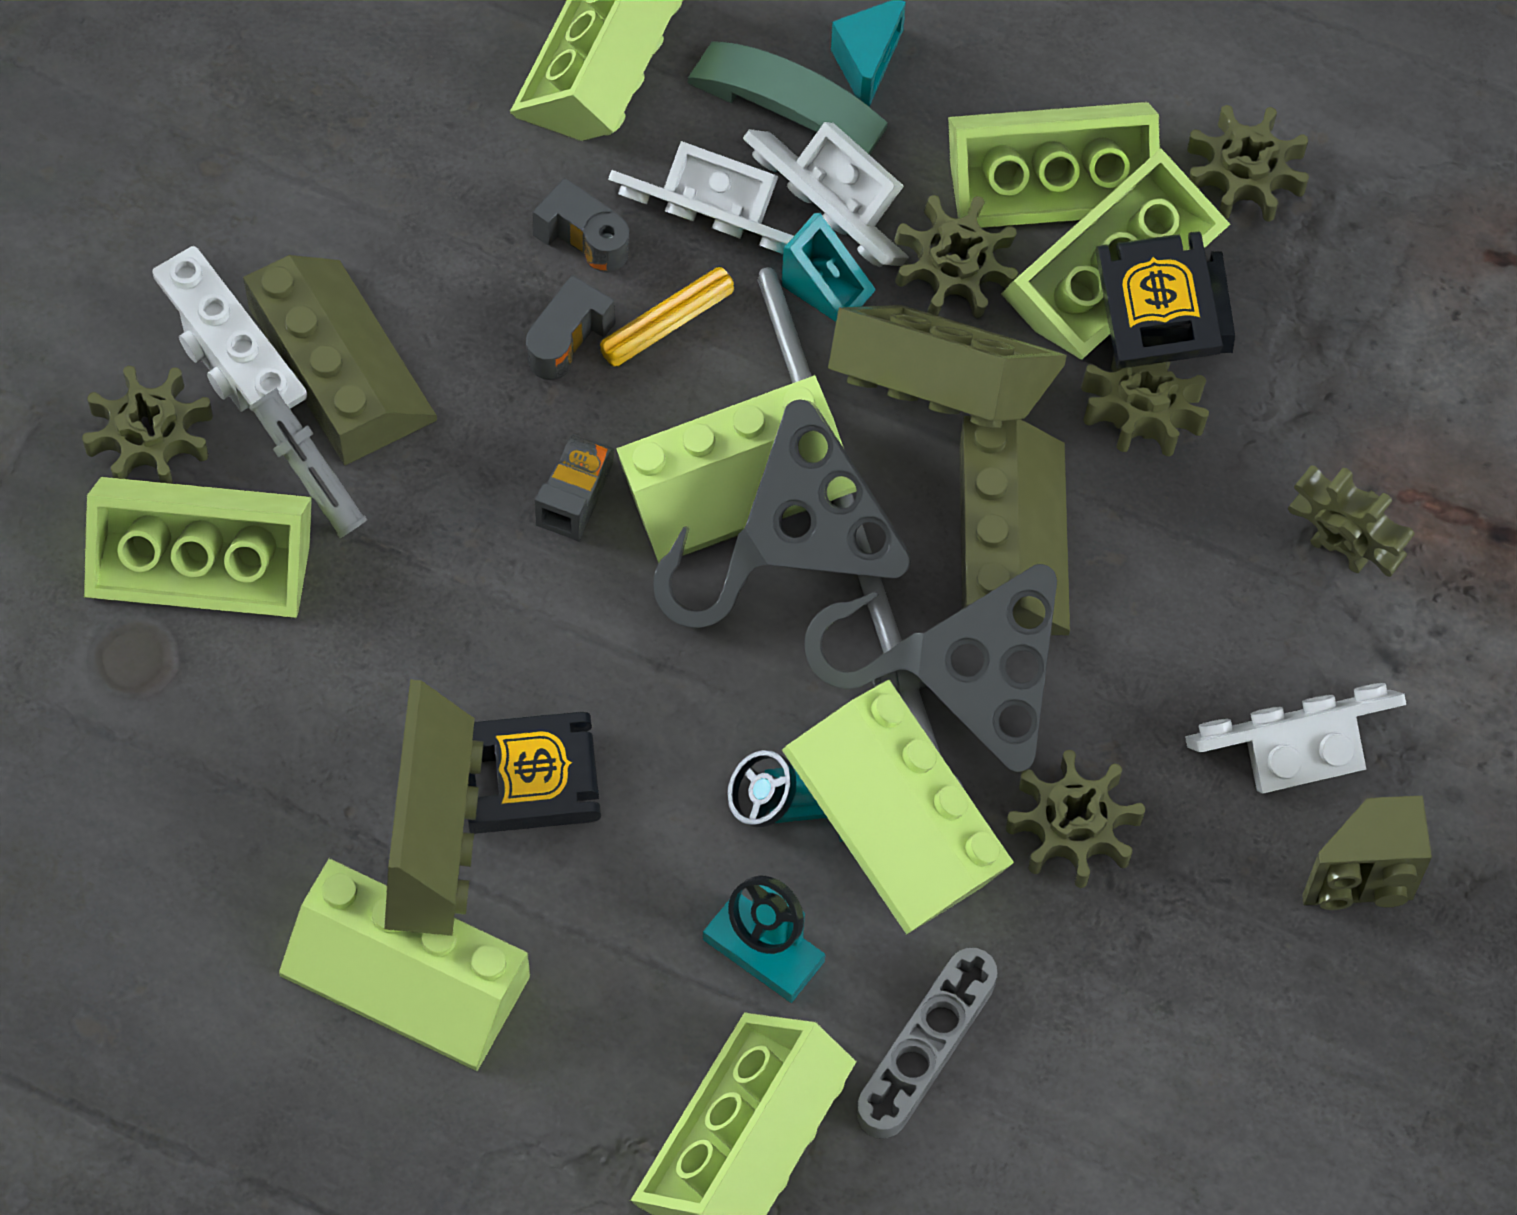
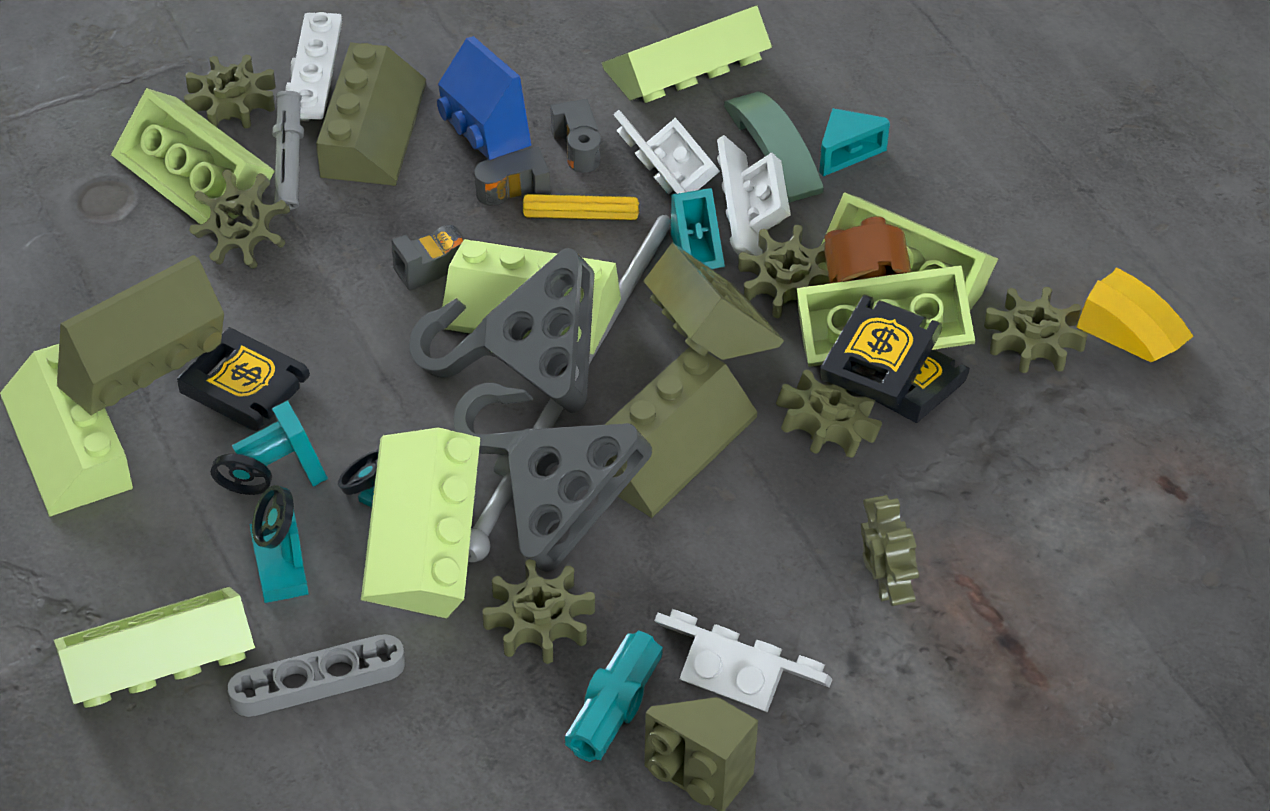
camera: 40 degrees right, 15 degrees down
none -> olive gear [189,169,290,269]
none -> teal piece [210,400,328,495]
none -> blue slope [437,36,532,160]
none -> teal piece [565,630,663,762]
none -> dark orange brick [824,216,912,284]
none -> yellow slope [1076,267,1194,362]

